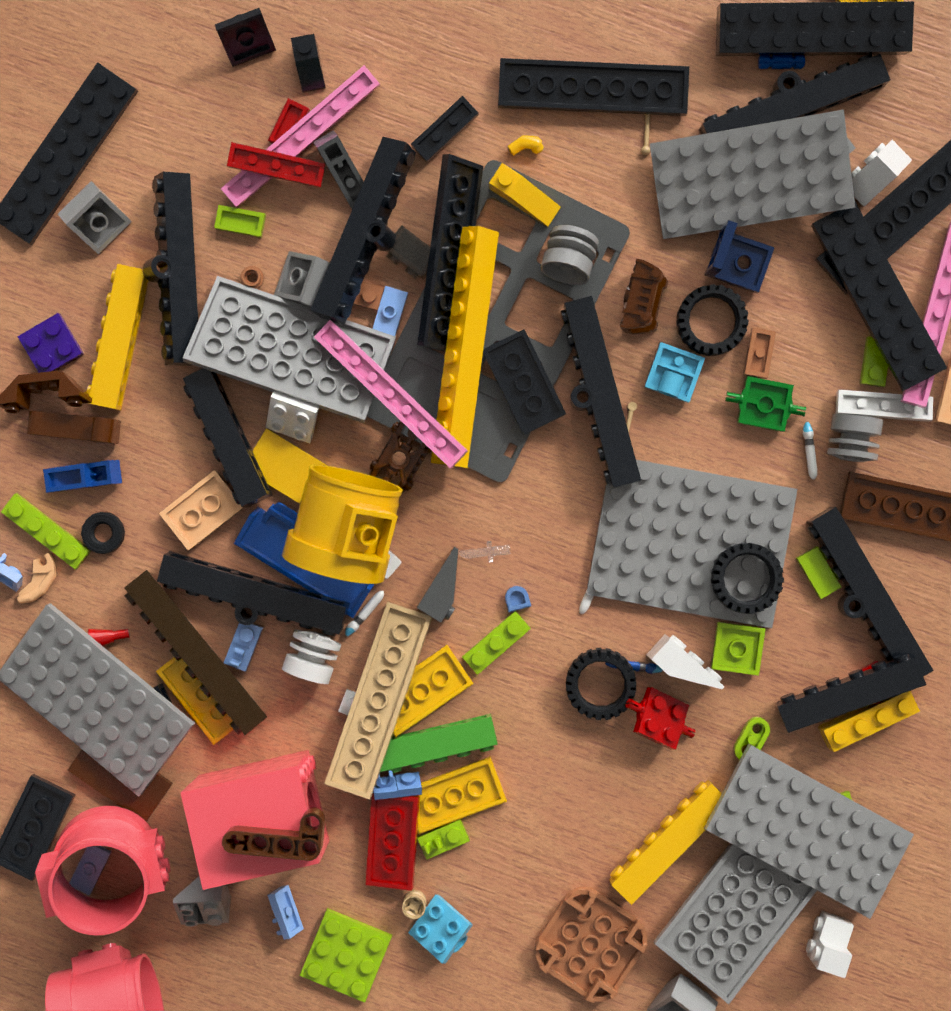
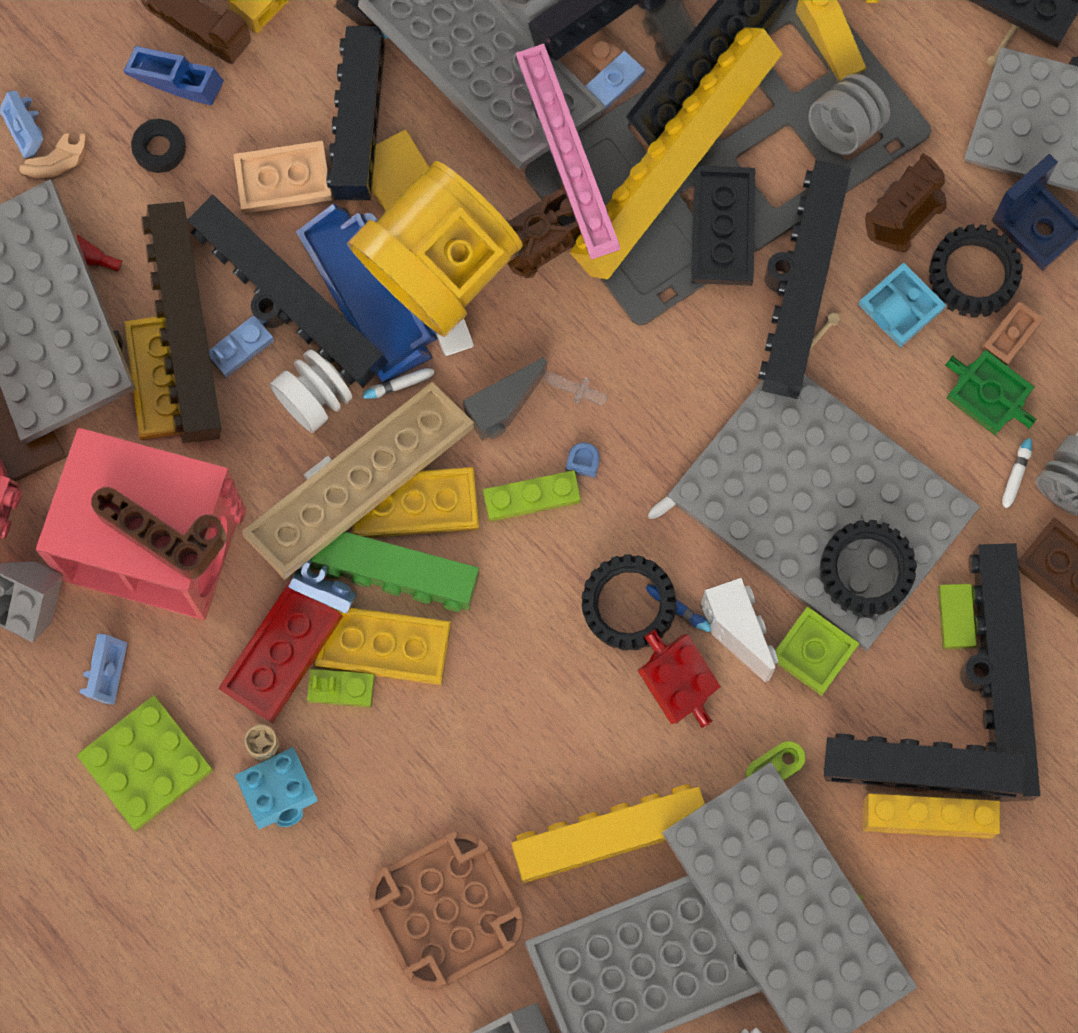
camera: 30 degrees right, 15 degrees down
lime plate [1,493,91,569] -> none
white plate [266,391,319,444] -> none

